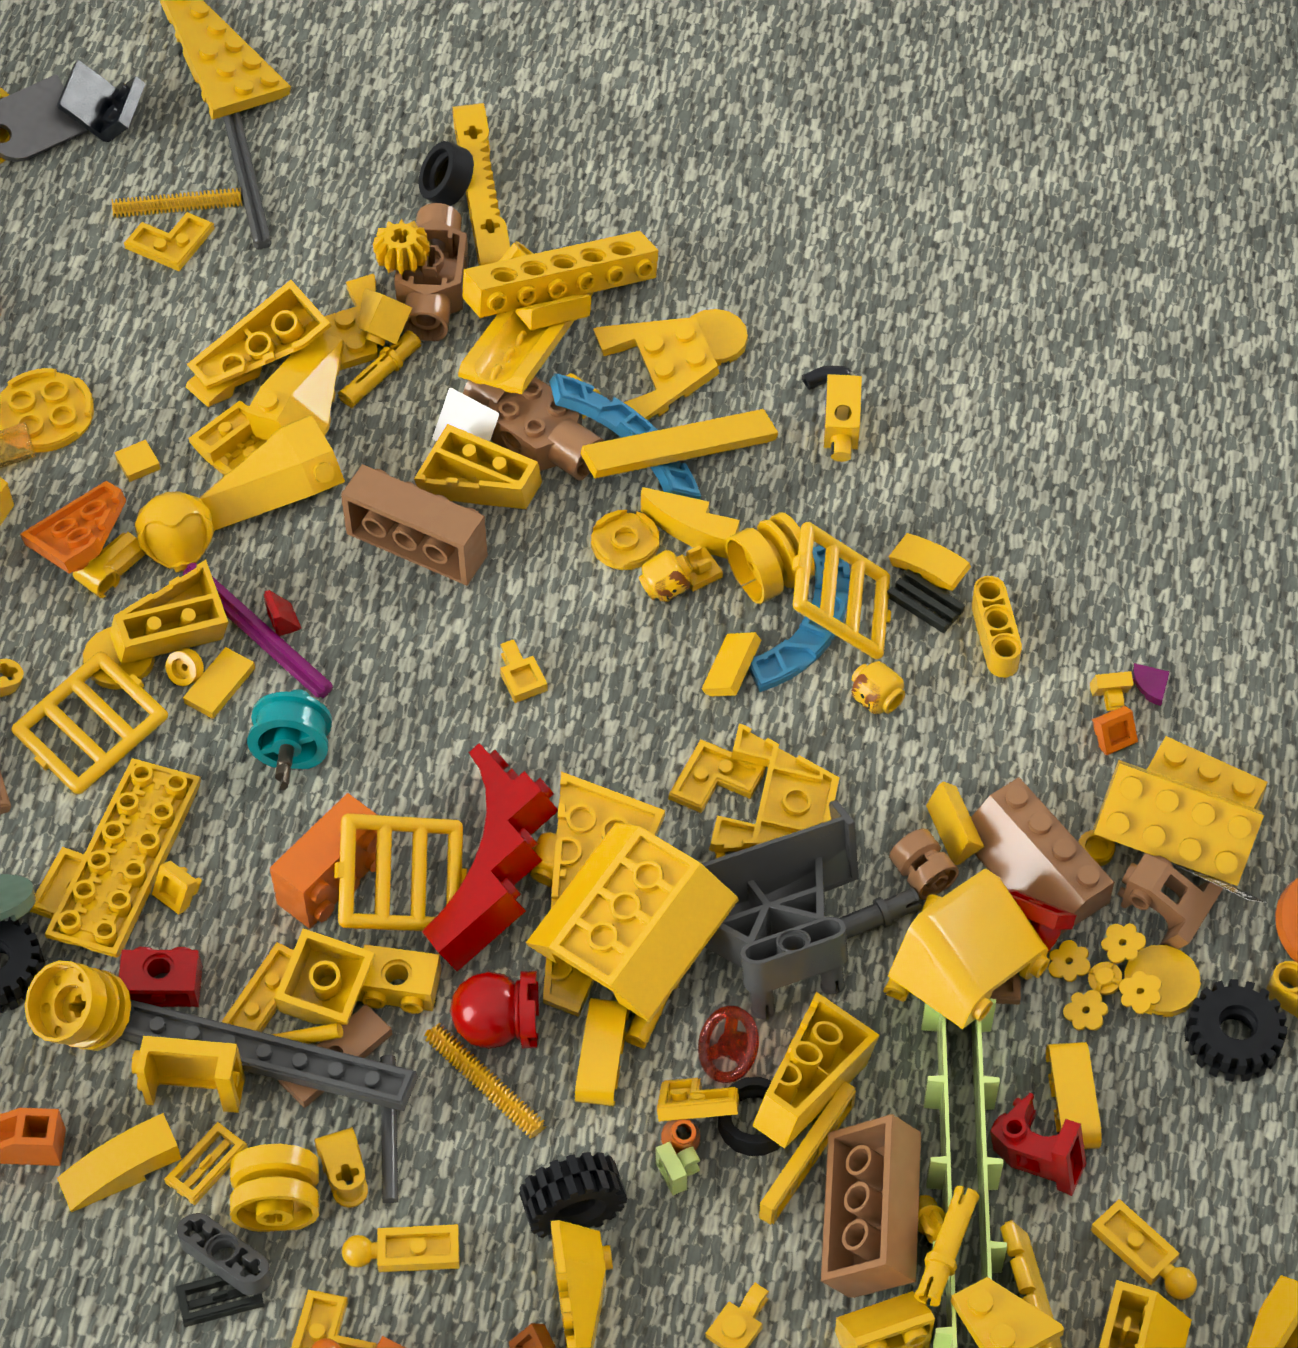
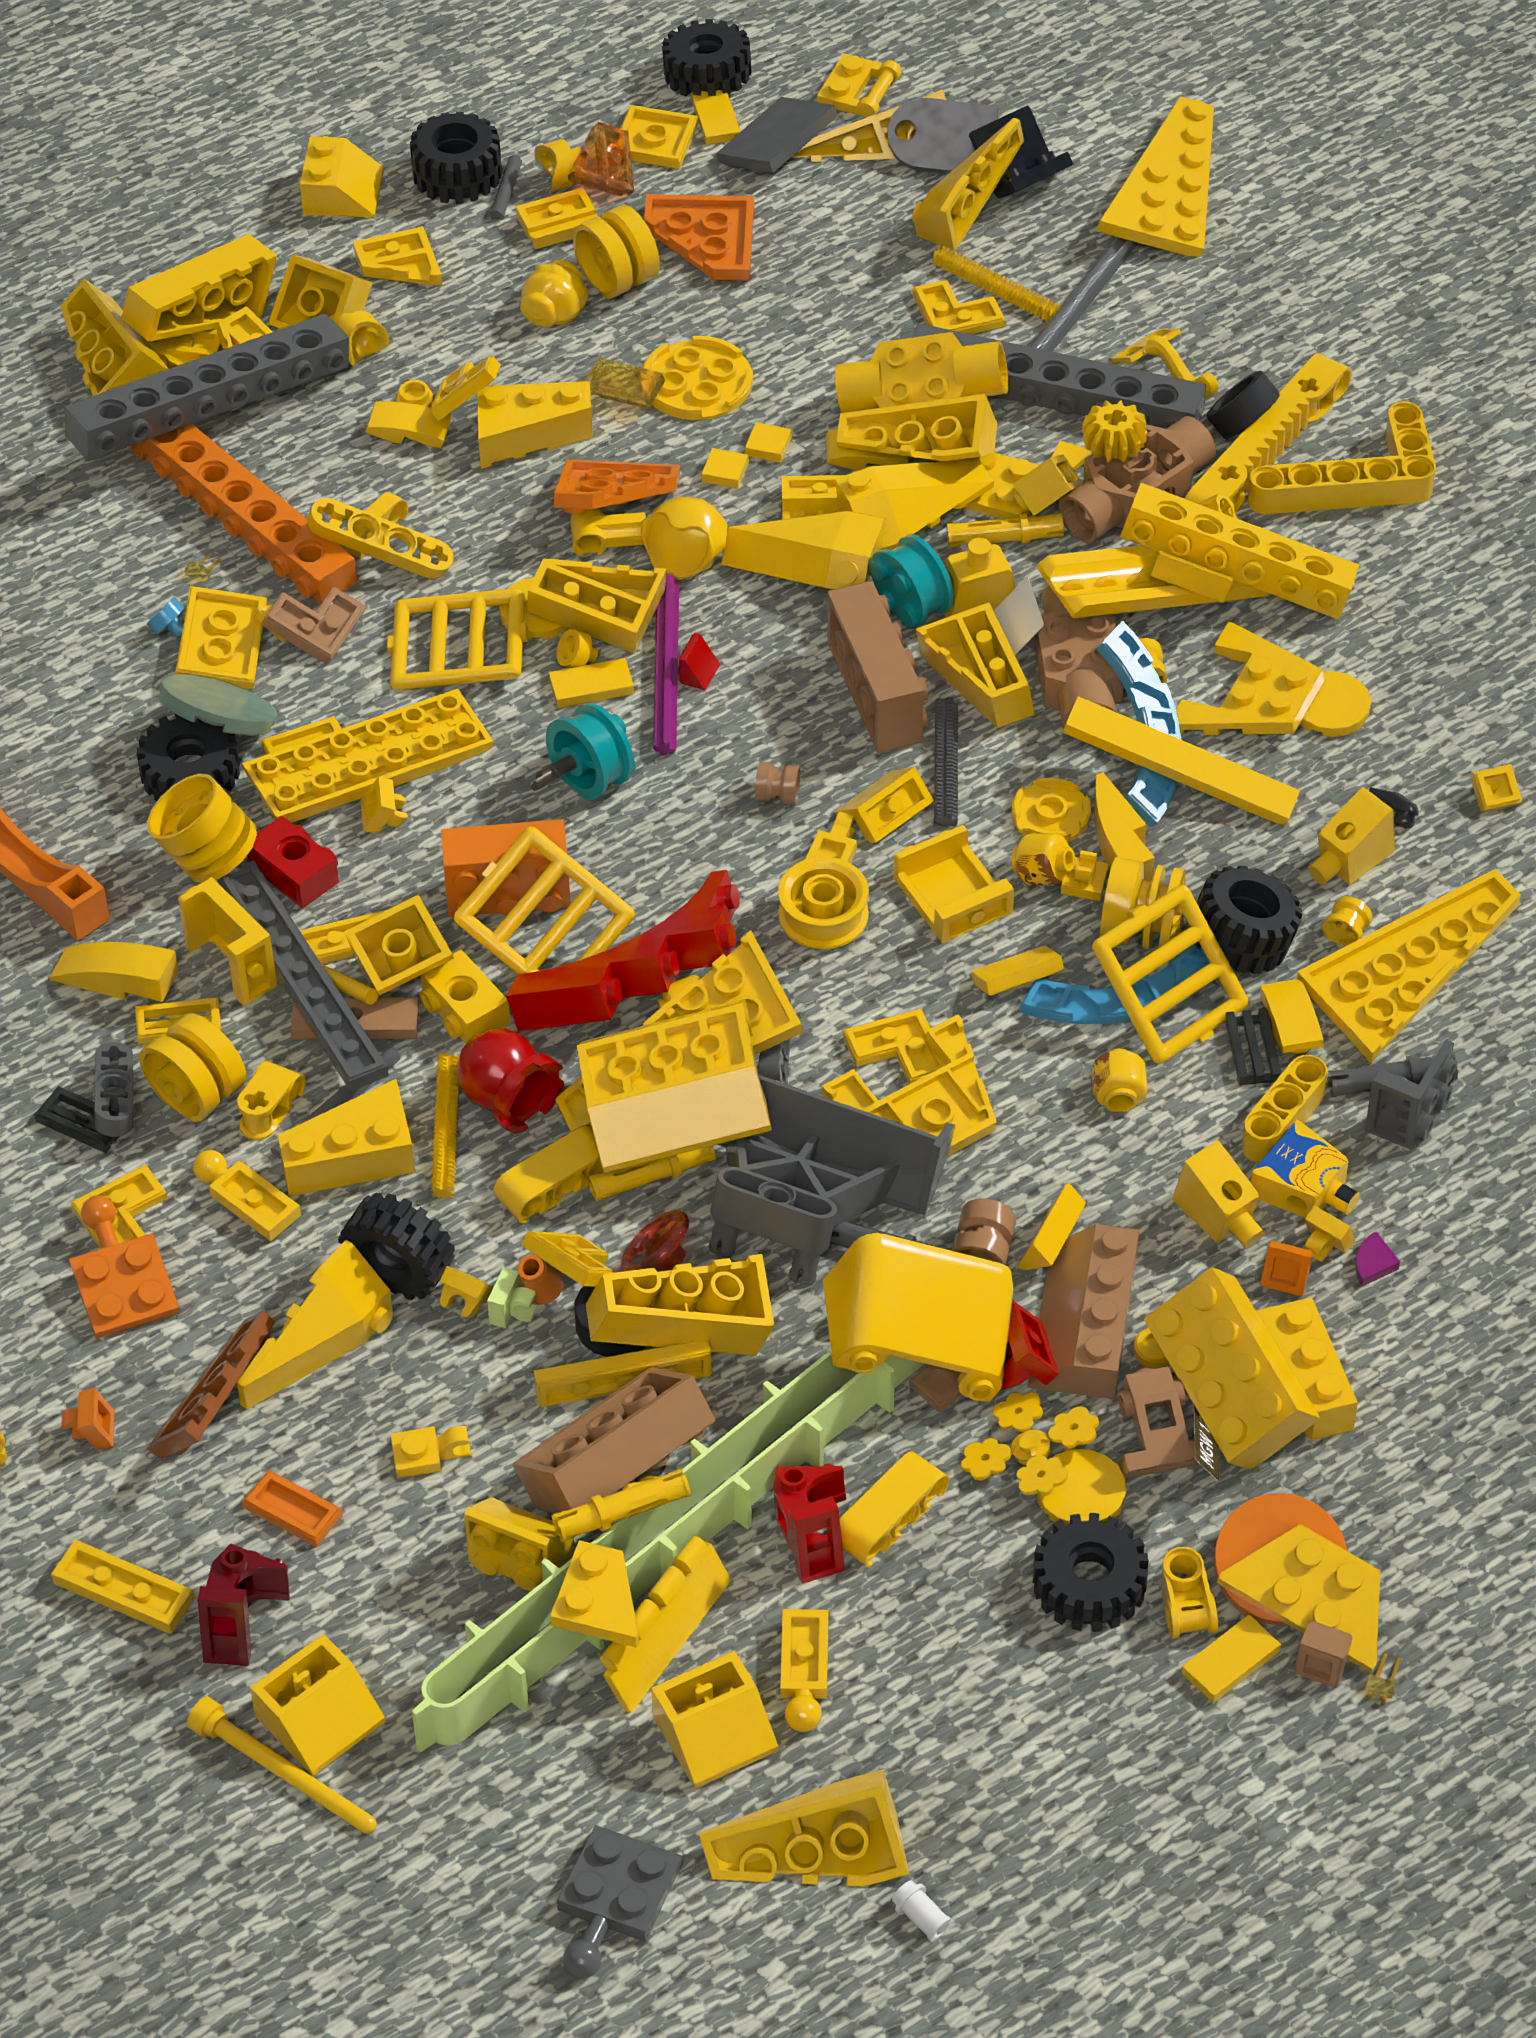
camera: 45 degrees right, 5 degrees down
none -> yellow wedge [278,1079,415,1197]
none -> yellow tile [440,1266,494,1318]
none -> yellow tile [745,422,792,463]
none -> medium nougat wheel [755,762,801,806]
none -> yellow wheel [778,857,869,950]
none -> yellow panel [834,767,934,843]
none -> yellow brick [835,332,1008,413]
none -> teal wheel [869,534,968,629]
none -> yellow panel [893,825,1014,943]
none -> dark grey brick [911,323,1206,429]
none -> yellow wedge [912,118,1024,251]
none -> dark grey axle [934,697,958,827]
none -> yellow torso [944,538,1015,618]
none -> yellow piece [1109,328,1218,400]
none -> yellow torso [1172,1140,1265,1248]
none -> black tyre [1188,866,1303,974]
none -> yellow beam [1248,401,1436,514]
none -> torso [1251,1120,1360,1218]
none -> yellow wing [1297,868,1521,1063]
none -> yellow wheel [1322,896,1373,946]
none -> dark grey pin [1327,1053,1458,1098]
none -> dark grey bracket [1365,1040,1457,1150]
none -> yellow tile [1470,764,1522,813]

